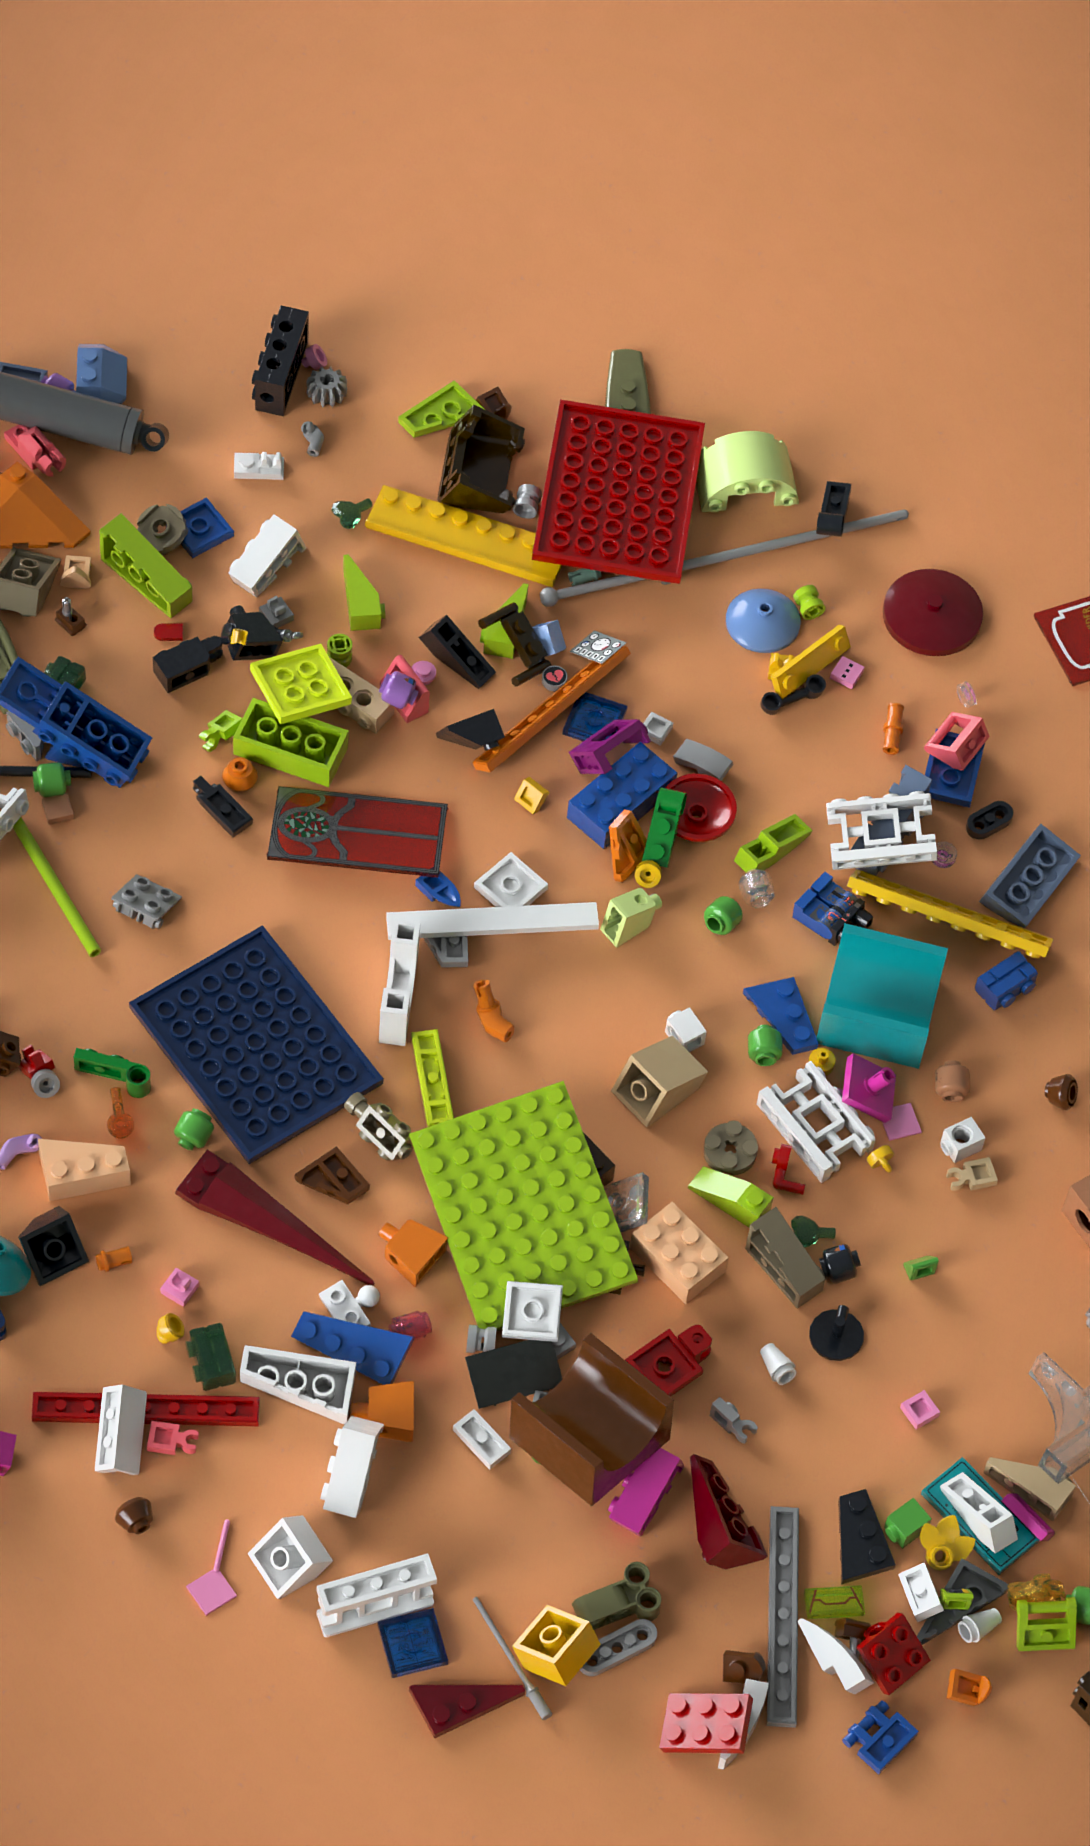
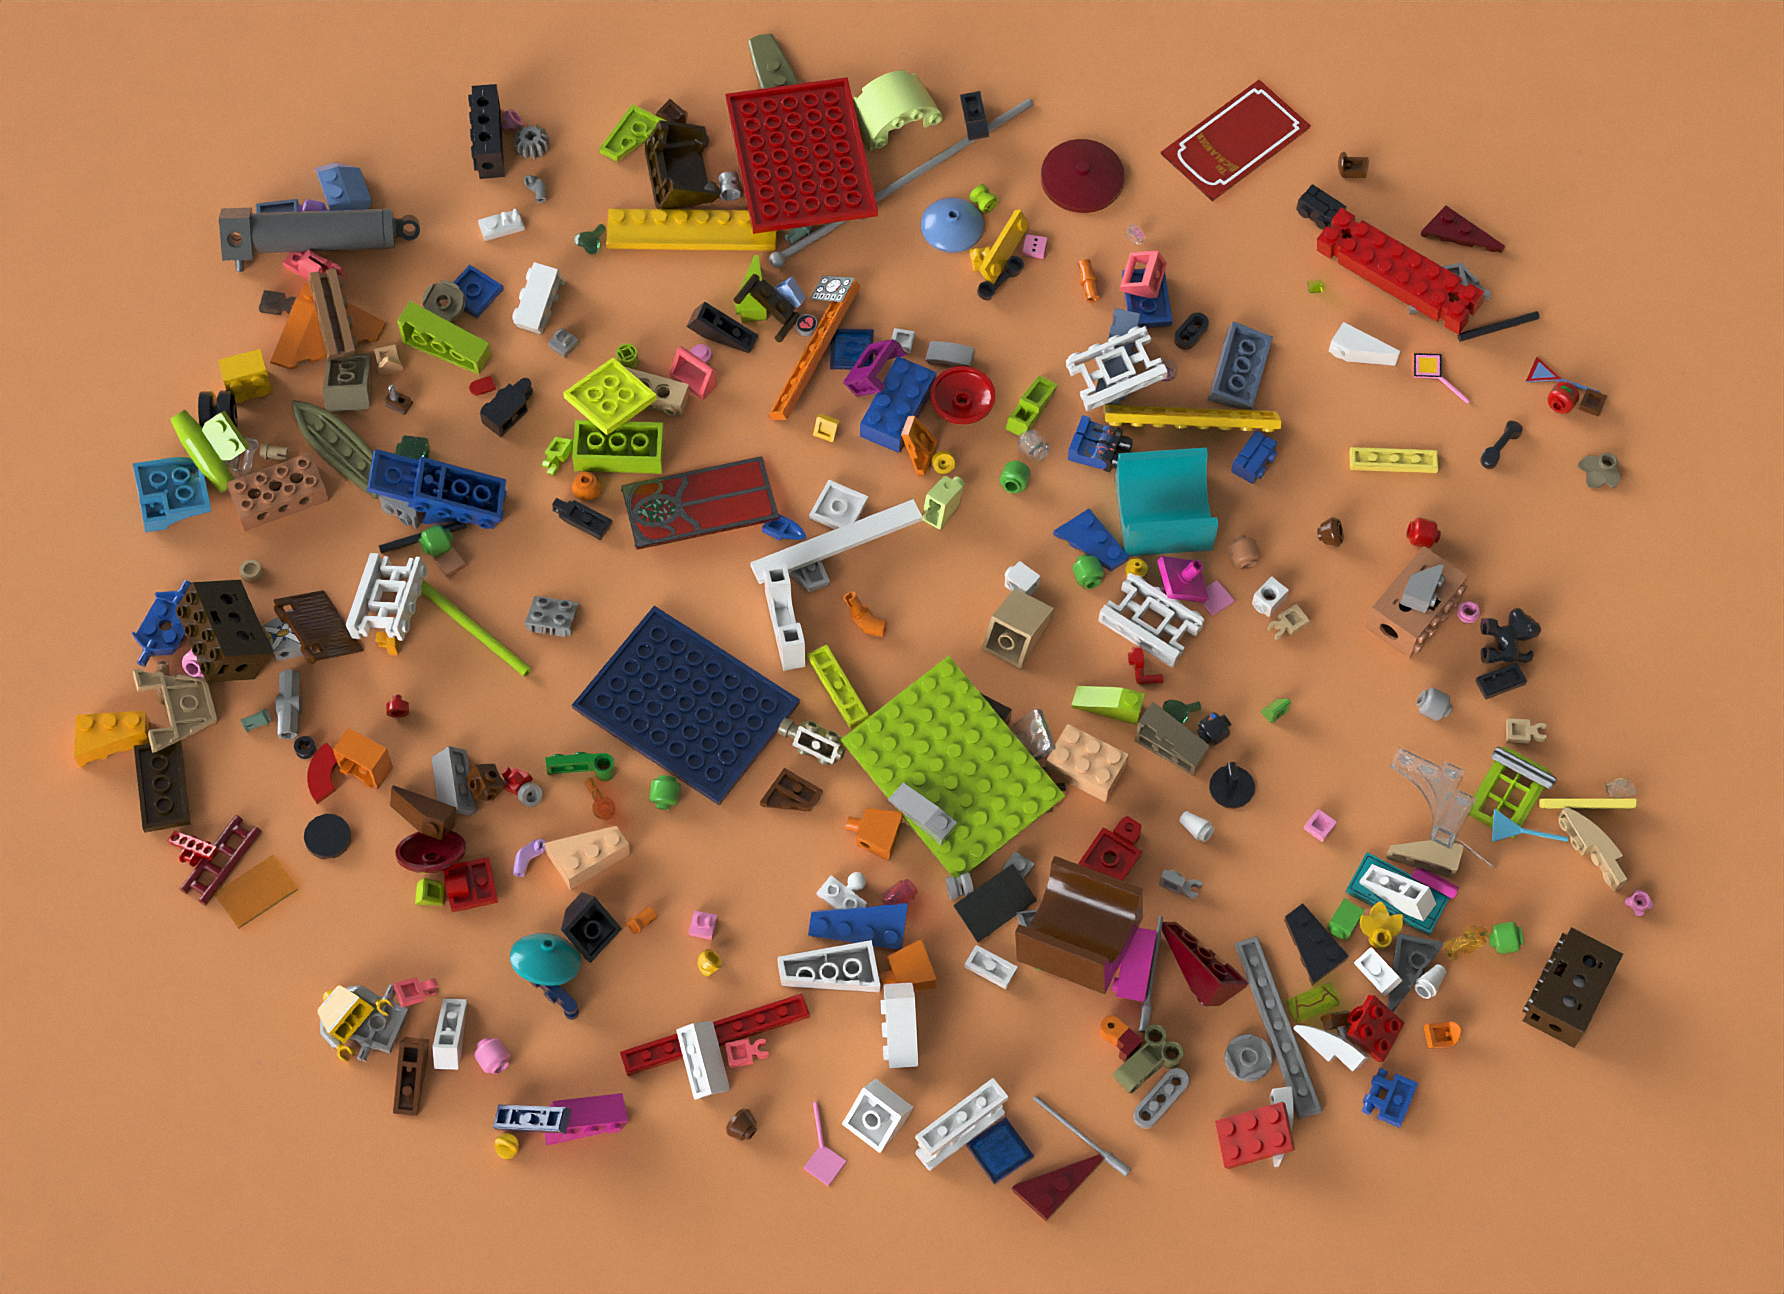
camera: 15 degrees left, 5 degrees up
dark red plate [175,1149,375,1286] -> none
clear green brick [185,1323,236,1391] -> none
black torso [220,605,303,661] -> none
lime slope [343,554,385,631] -> none
medium lavender head [378,671,419,709] -> none
black slope [436,709,505,751] -> none
white plate [502,1281,563,1342] -> none
yellow brick [512,1605,601,1686] -> none
green plate [642,787,687,868] -> none
dark tan plate [704,1120,758,1175] -> none
reddish brown plate [723,1650,766,1684] -> none
yellow tile [867,1145,894,1173] -> none
lime slope [940,1588,973,1610] -> none
lime plate [1016,1597,1077,1651] -> none
none -> medium nougat brick [308,268,358,361]
none -> light grey slope [888,783,957,845]
none -> leg [1100,1015,1143,1062]
none -> light grey piece [1139,916,1163,1033]
none -> light grey tile [1224,1034,1273,1082]

